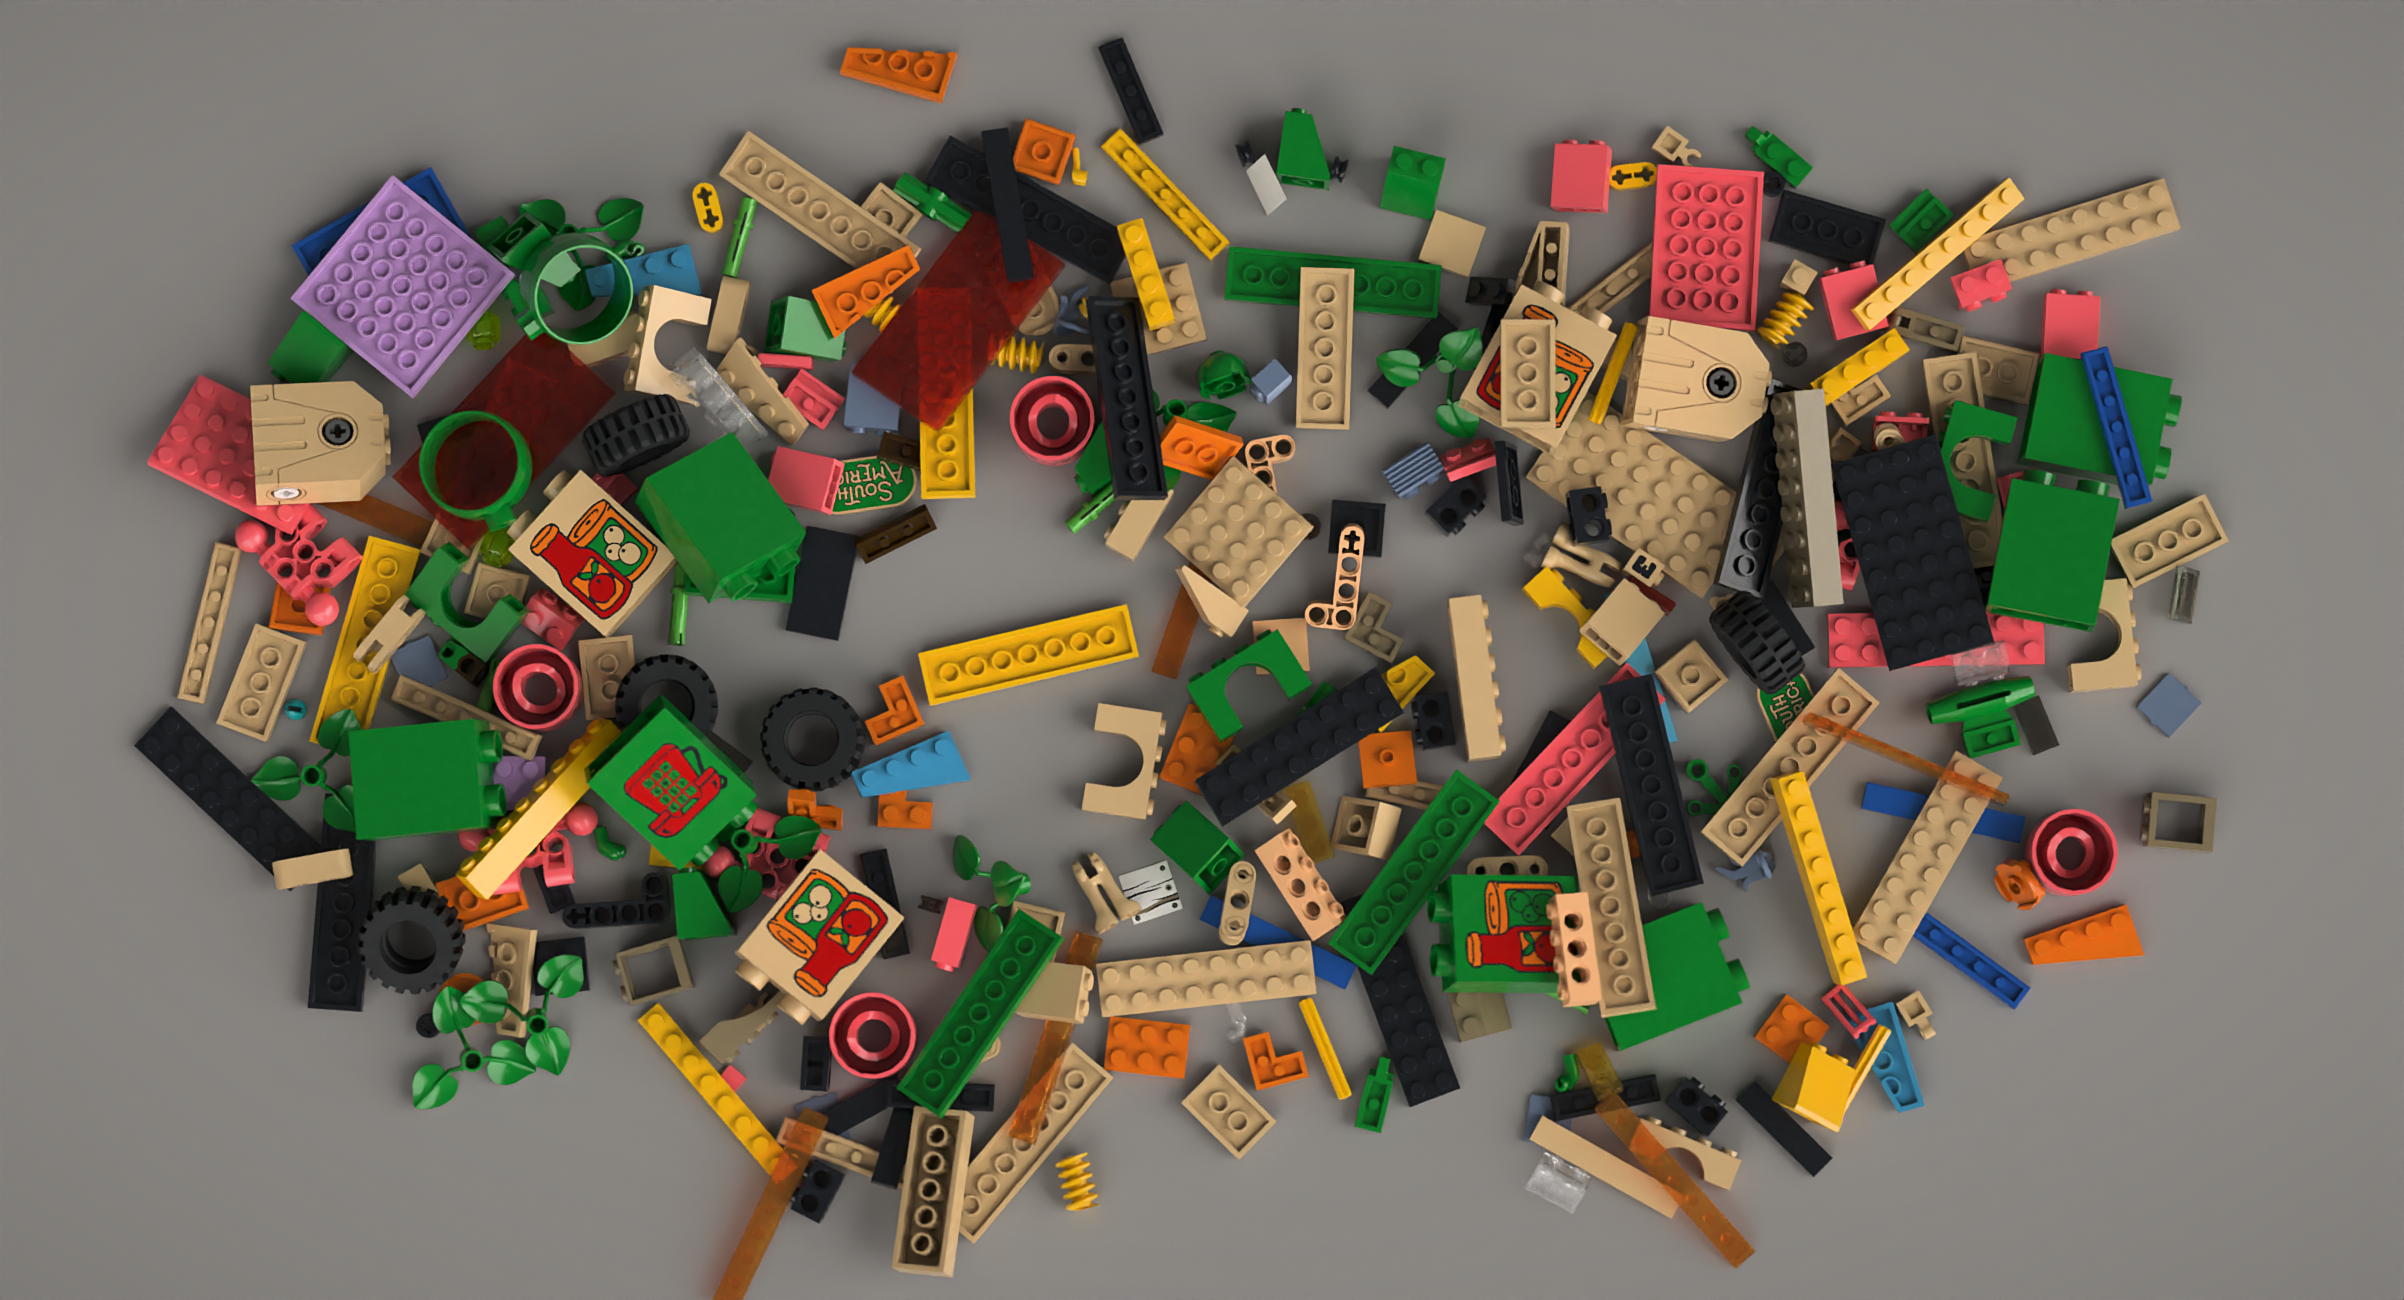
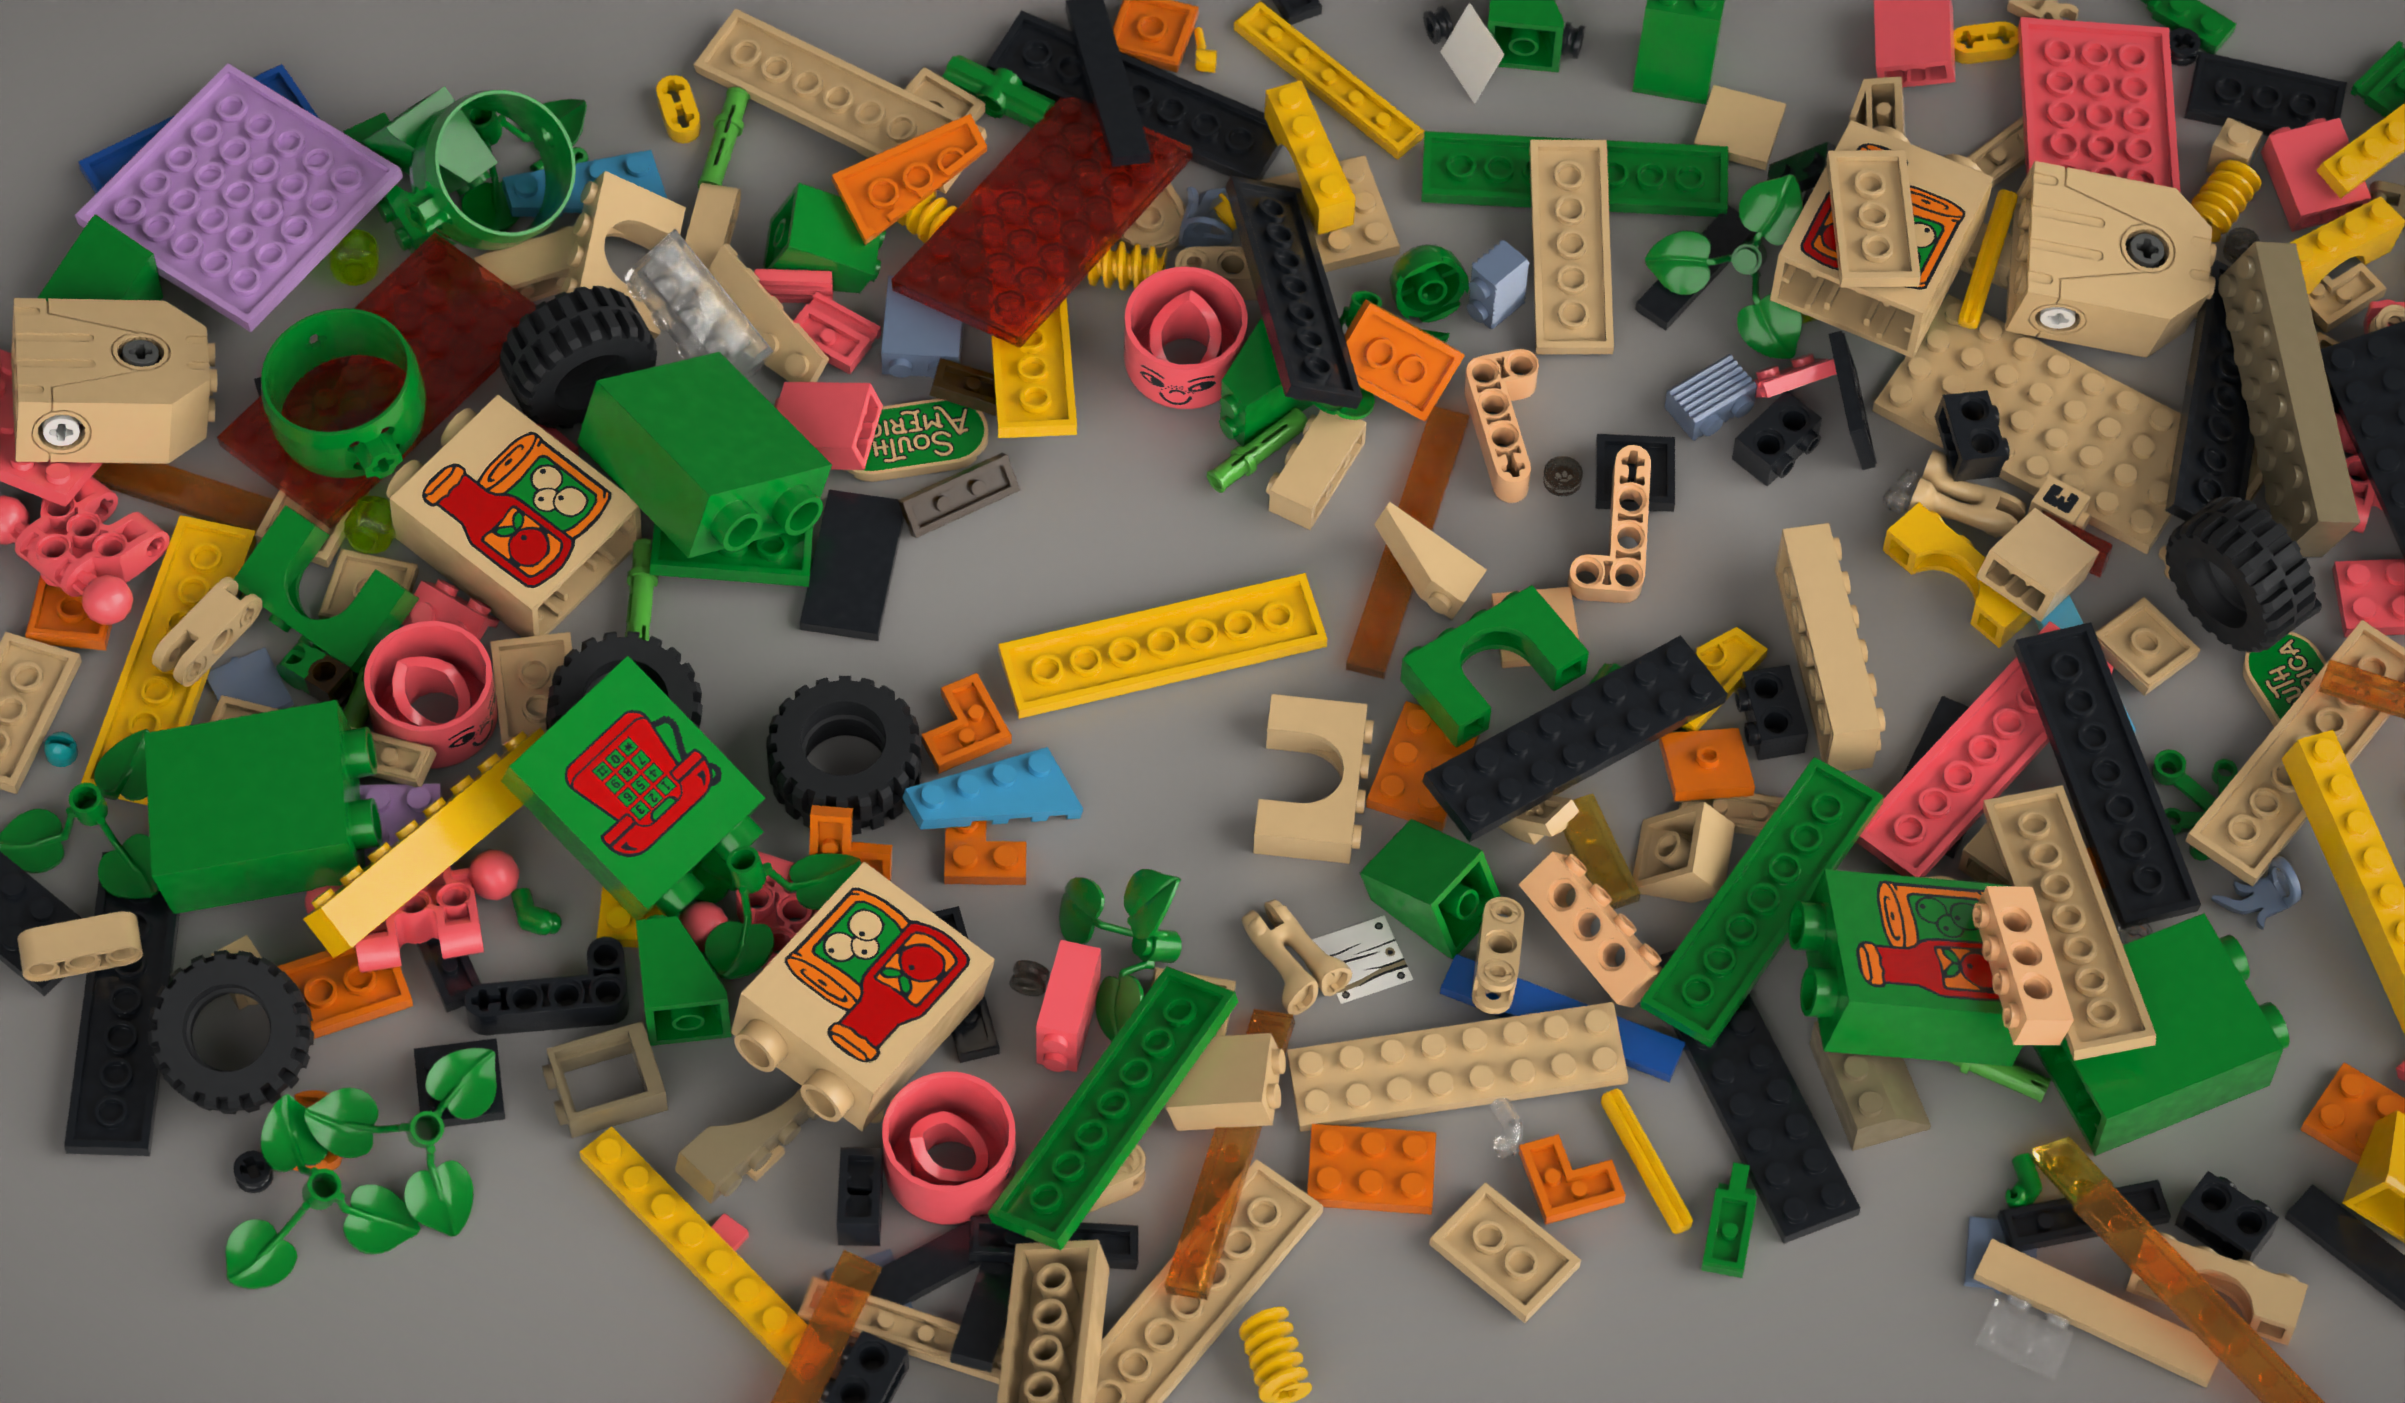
camera: 10 degrees left, 25 degrees down
tan wing [486,923,537,1037] -> none
tan plate [1164,456,1314,608] -> none
dark tan plate [1344,591,1404,664] -> none

